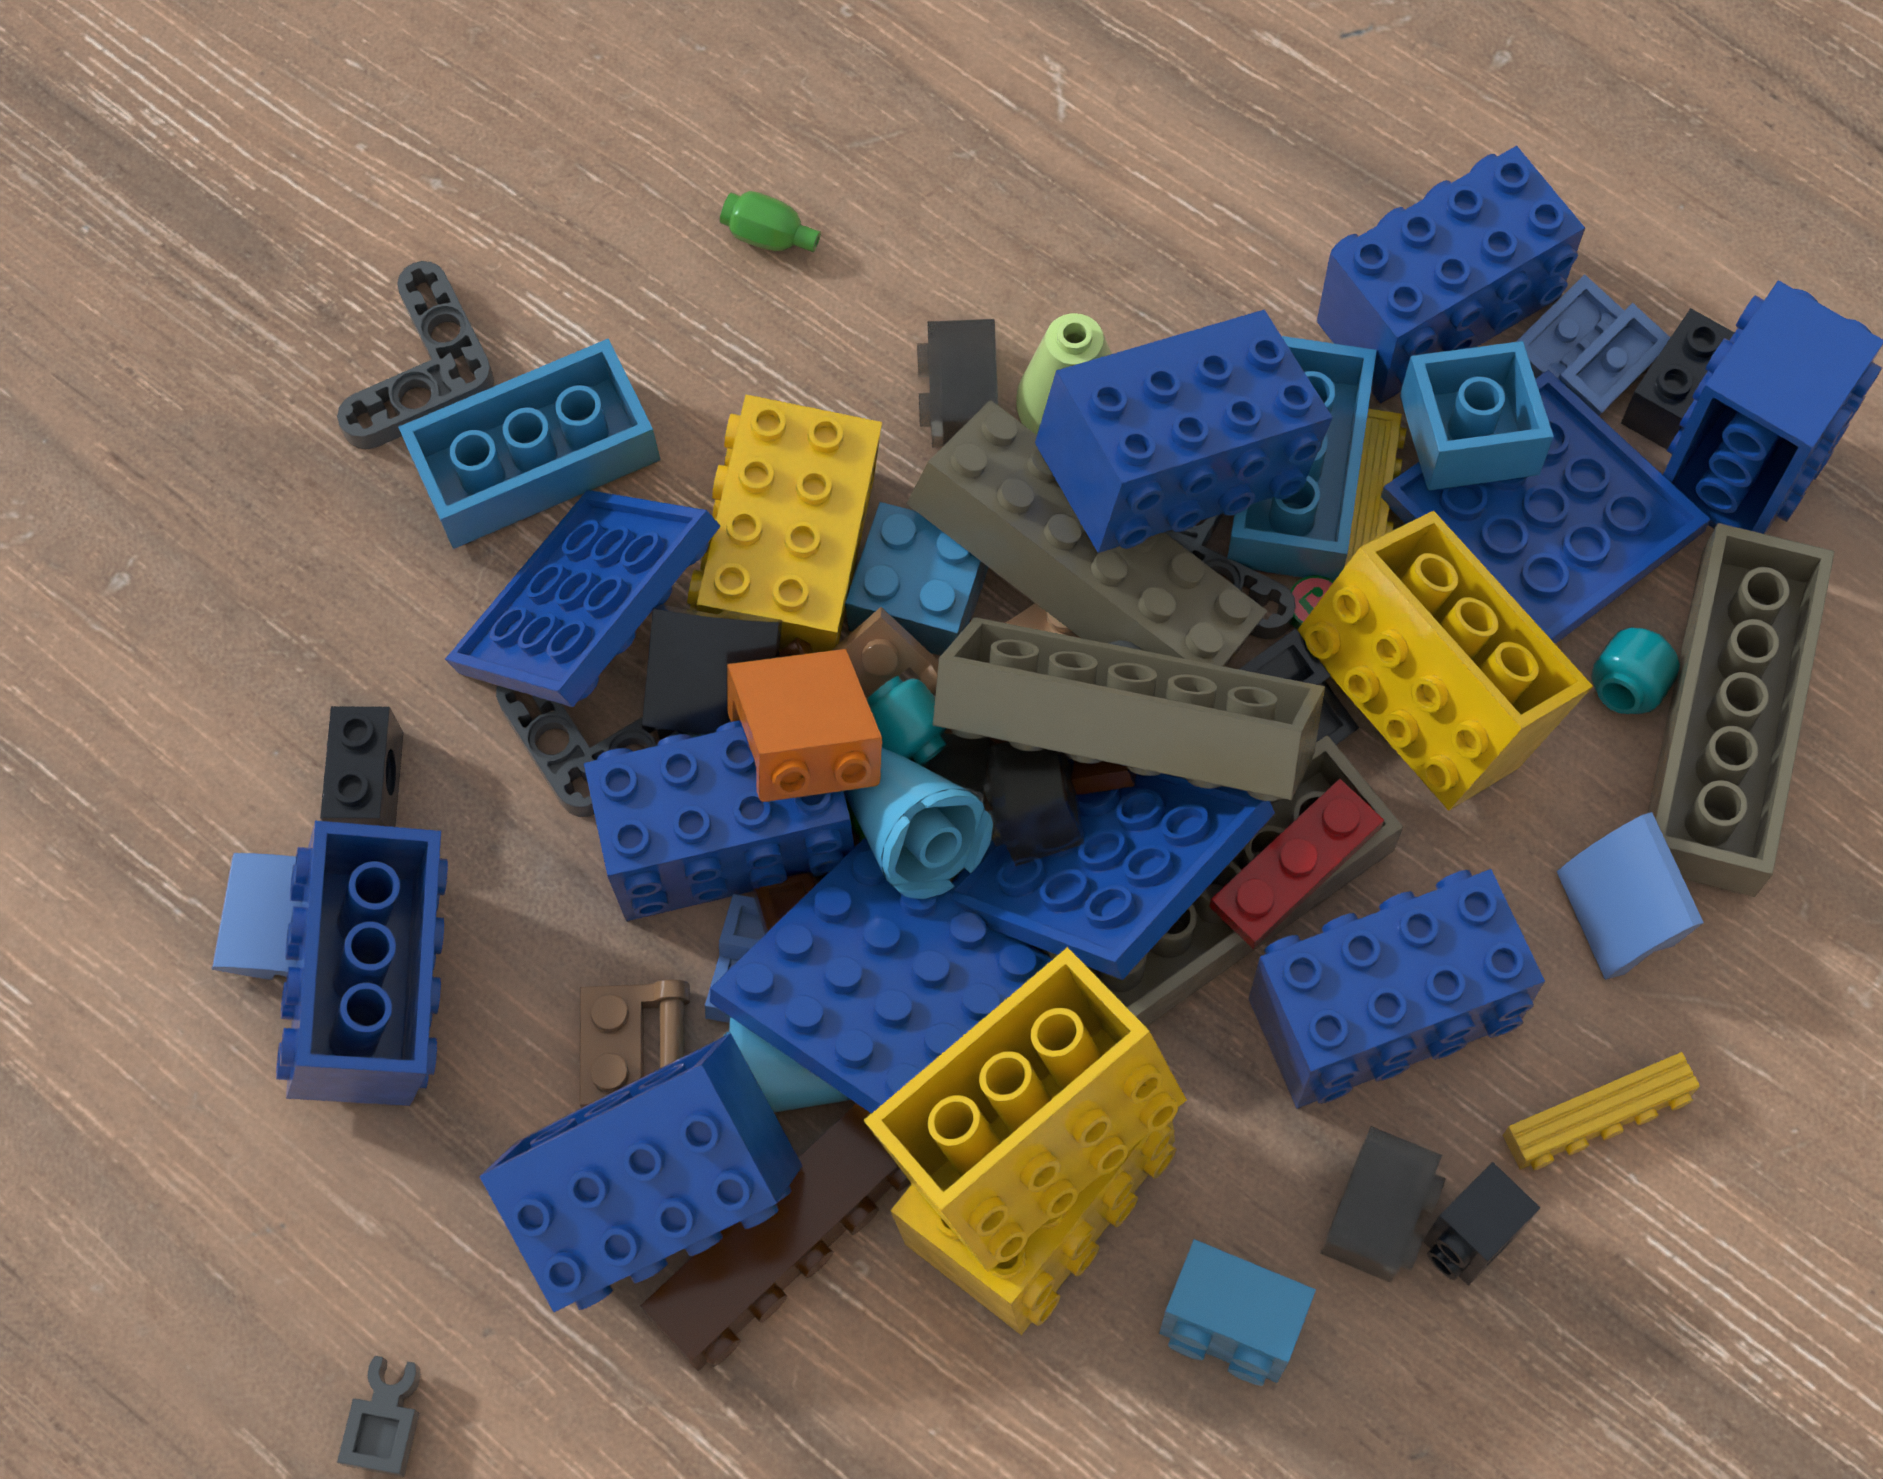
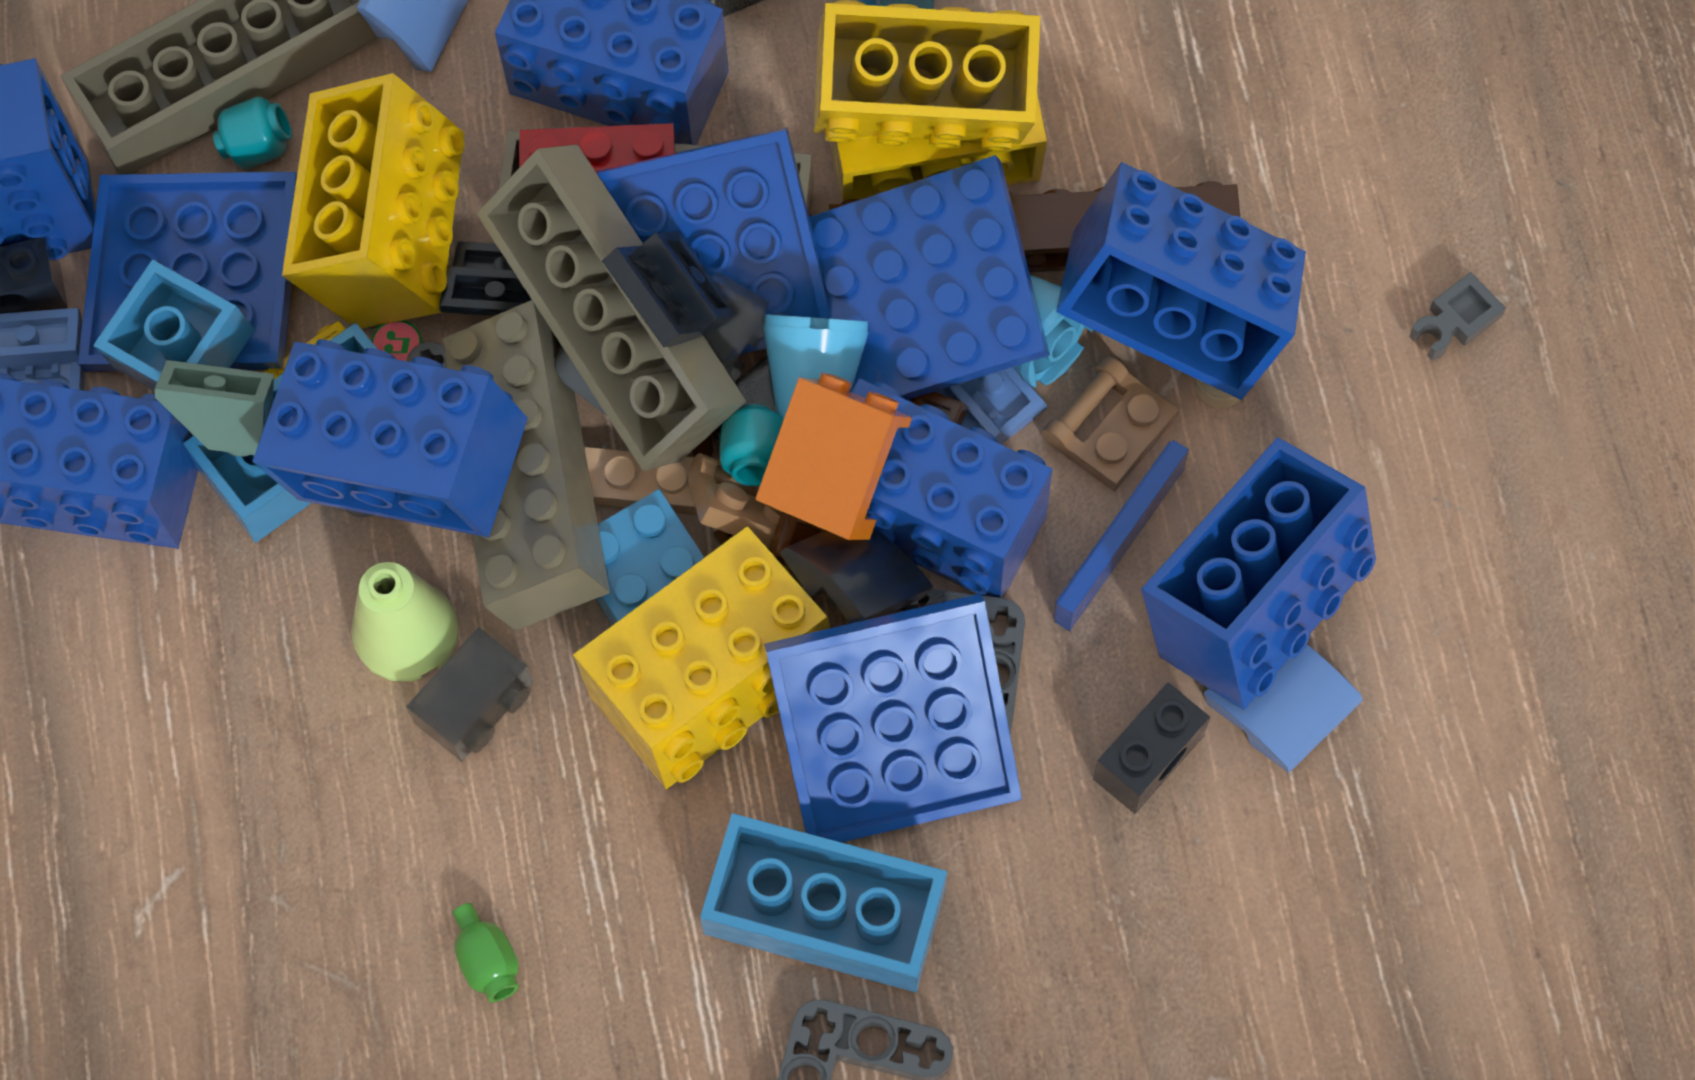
camera: 140 degrees left, 0 degrees up
none -> sand green slope [155,360,274,456]
none -> black slope [602,231,739,348]
none -> blue tile [1054,440,1189,631]

